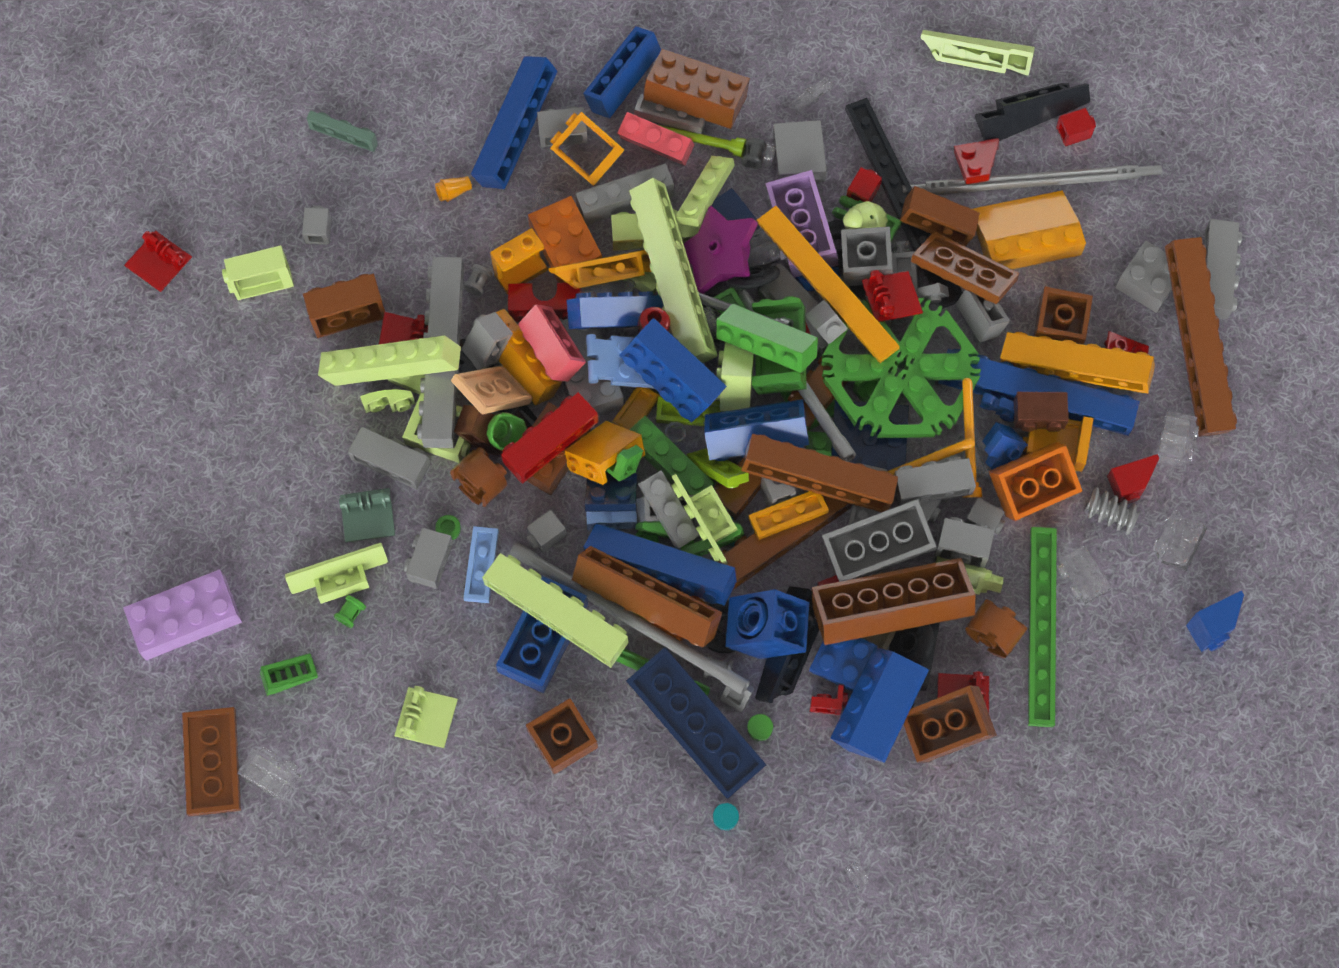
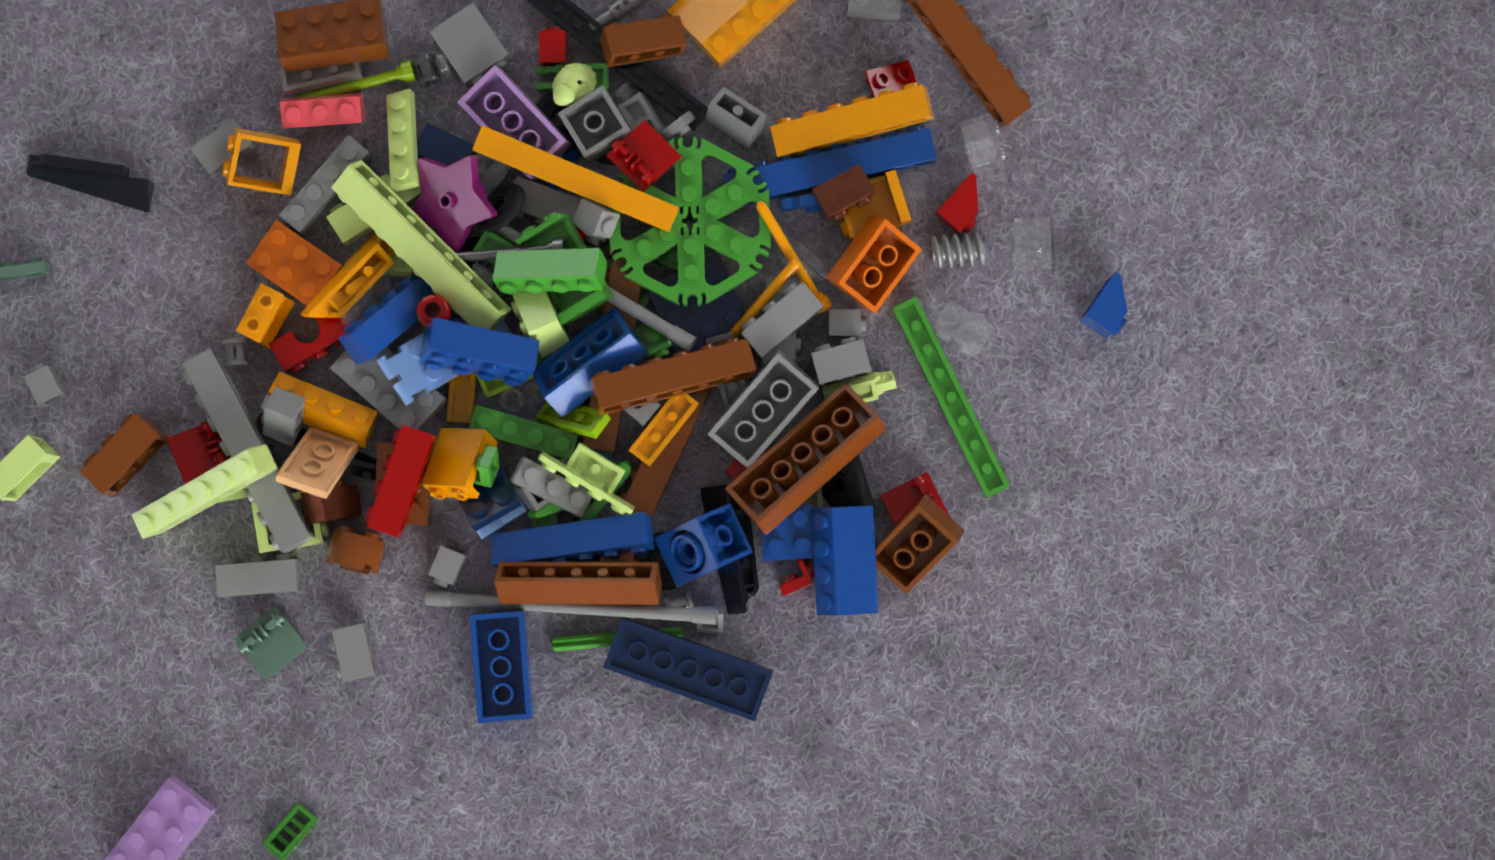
camera: 30 degrees left, 15 degrees up
yellowish green bracket [285,543,388,604] -> none
bright green bush [333,595,366,628] -> none
yellowish green slope [360,389,416,413] -> none
yellowish green hinge [394,686,458,748] -> none
light orange cone [435,176,472,202] -> none
bright green tile [435,515,461,540] -> none
light blue plate [463,526,499,603] -> none
blue brick [471,56,558,189] -> none
yellowish green brick [482,553,628,668] -> none
bright green hair [486,412,527,451] -> none
coral brick [518,304,586,382] -> none
dark orange brick [526,698,598,775] -> none
blue brick [583,26,661,119] -> none
teal tile [713,803,739,831] -> none
bright green tile [747,714,773,741] -> none
dark orange plate [911,231,1020,304] -> none
dark orange brick [965,599,1027,658] -> none
blue brick [982,422,1028,469] -> none
dark orange brick [1033,286,1093,345] -> none
none -> black wedge [27,154,154,213]

